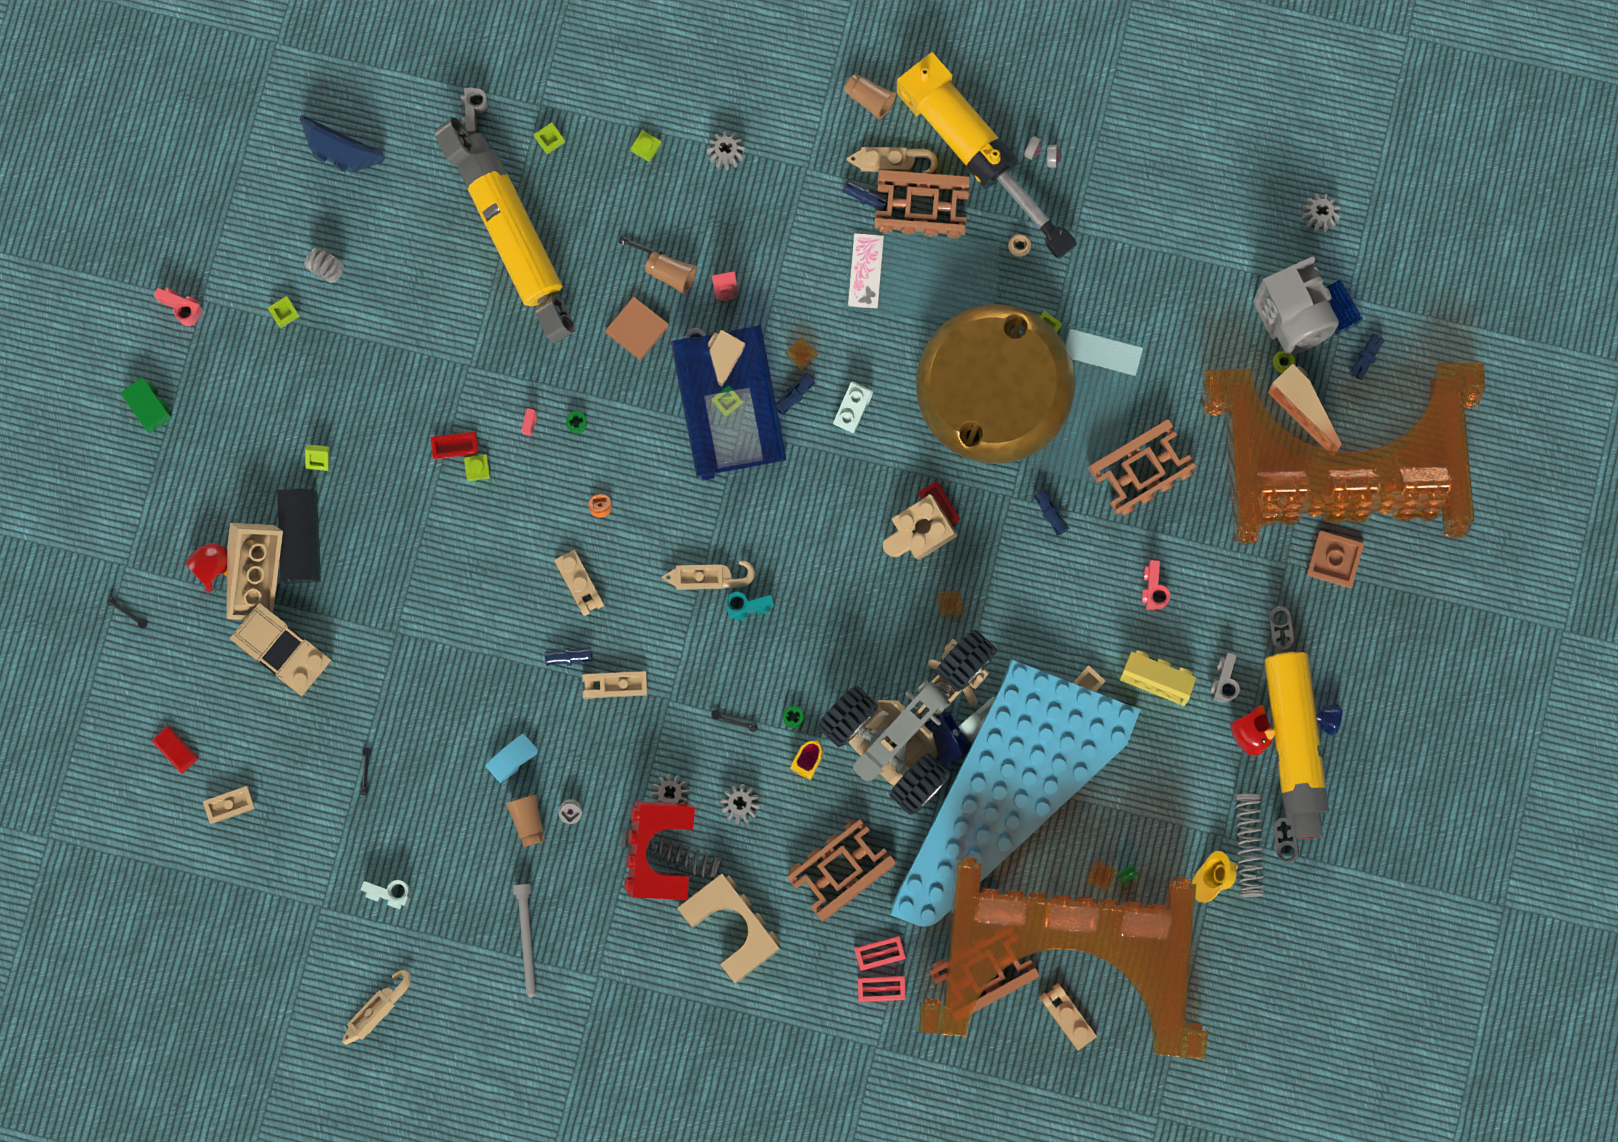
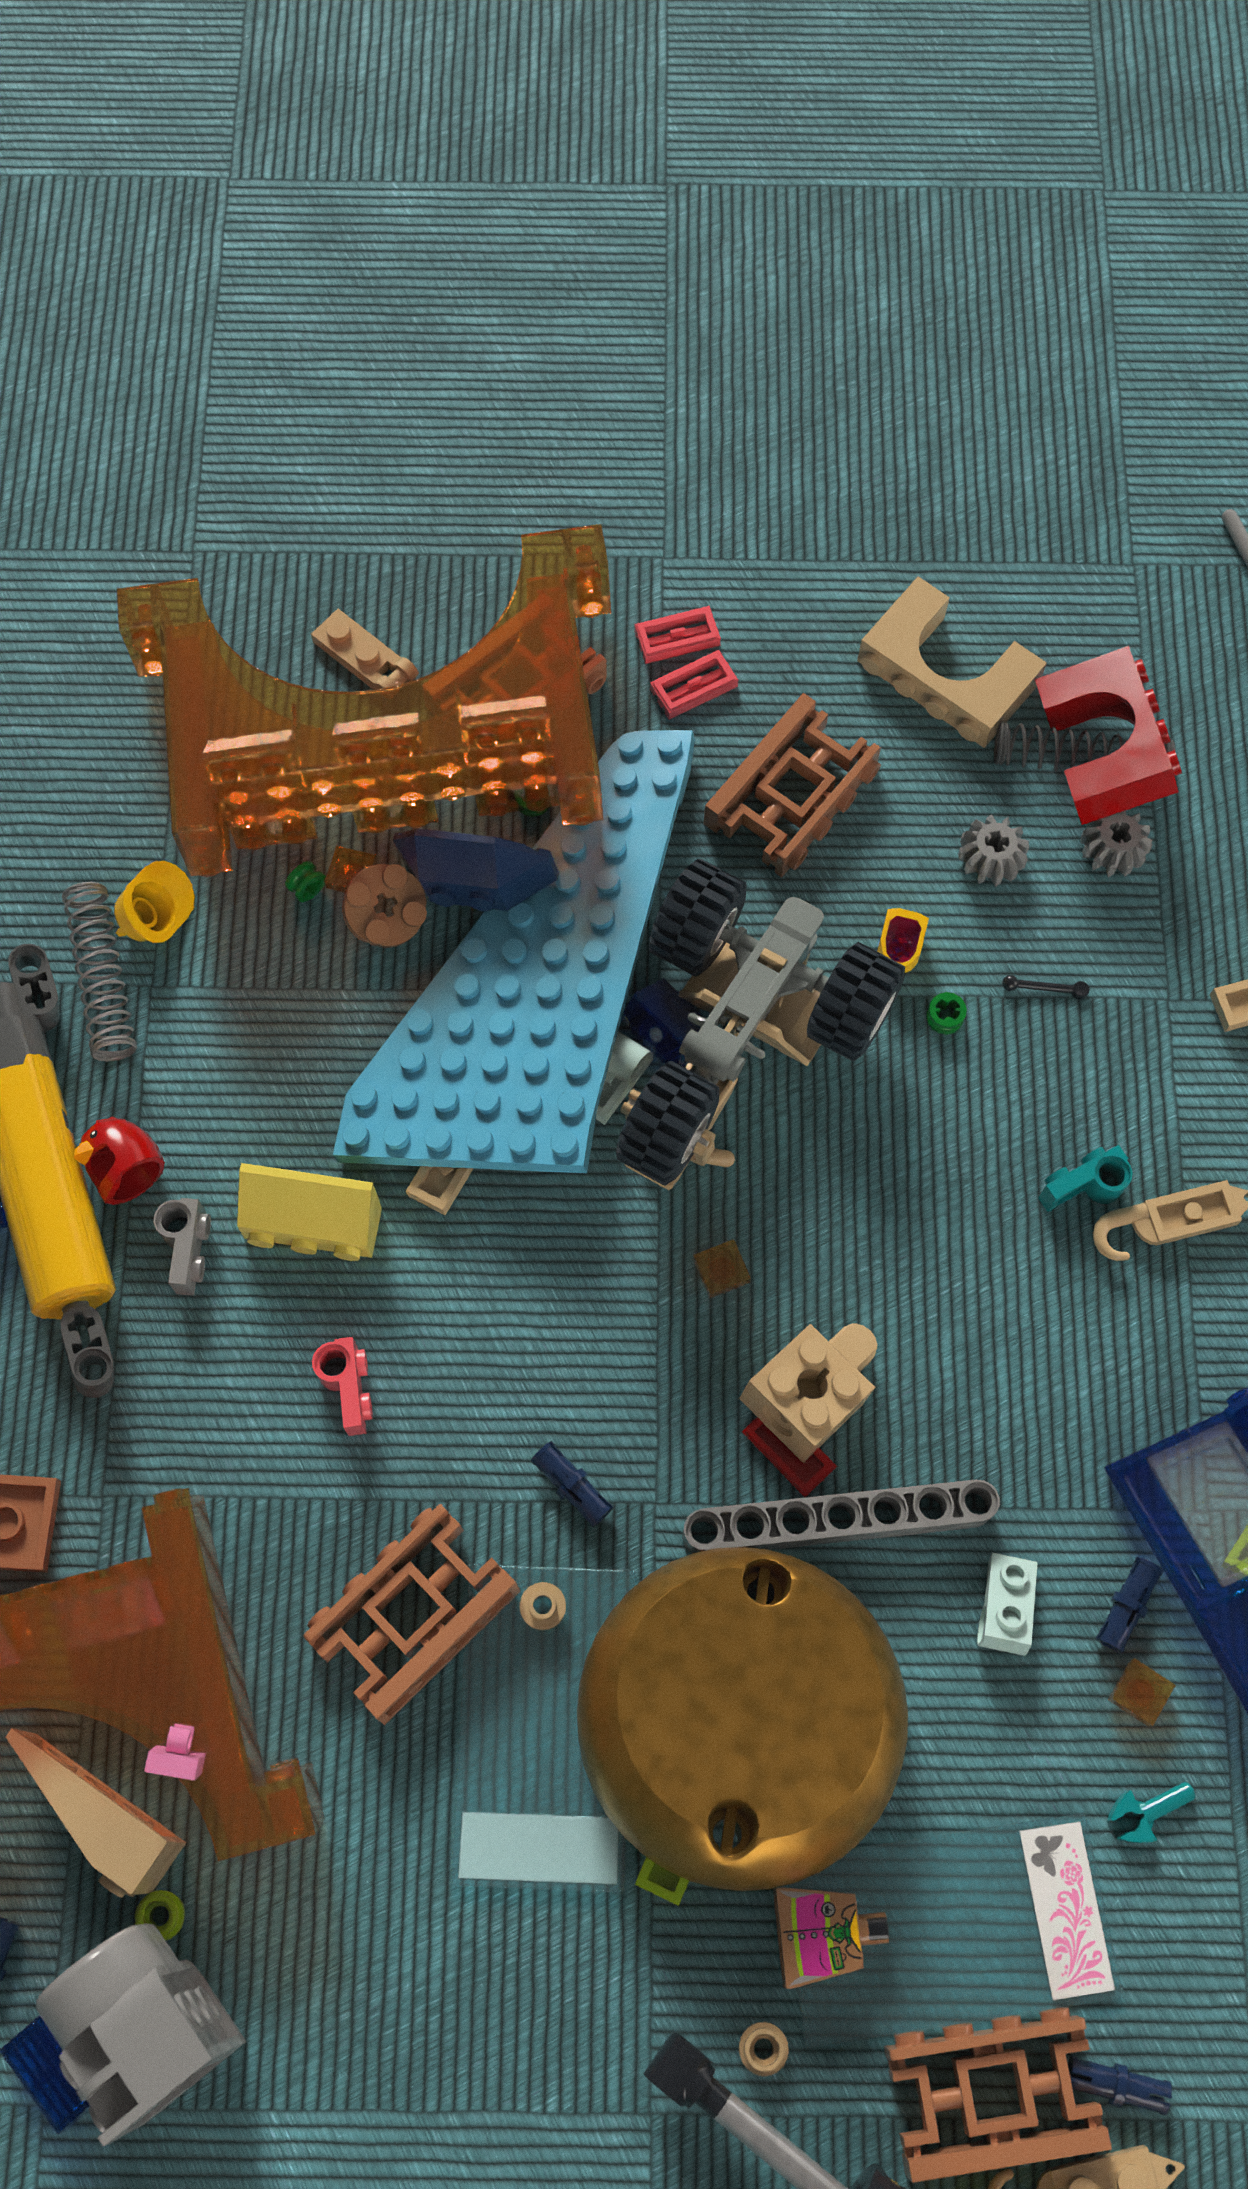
camera: 160 degrees right, 10 degrees down
none -> bright pink tile [144,1723,206,1780]
none -> medium nougat plate [342,864,427,948]
none -> dark blue wedge [392,828,559,911]
none -> tan plate [520,1582,566,1630]
none -> light grey beam [682,1480,1000,1554]
none -> torso [773,1887,889,1989]
none -> teal bar [1107,1782,1195,1843]

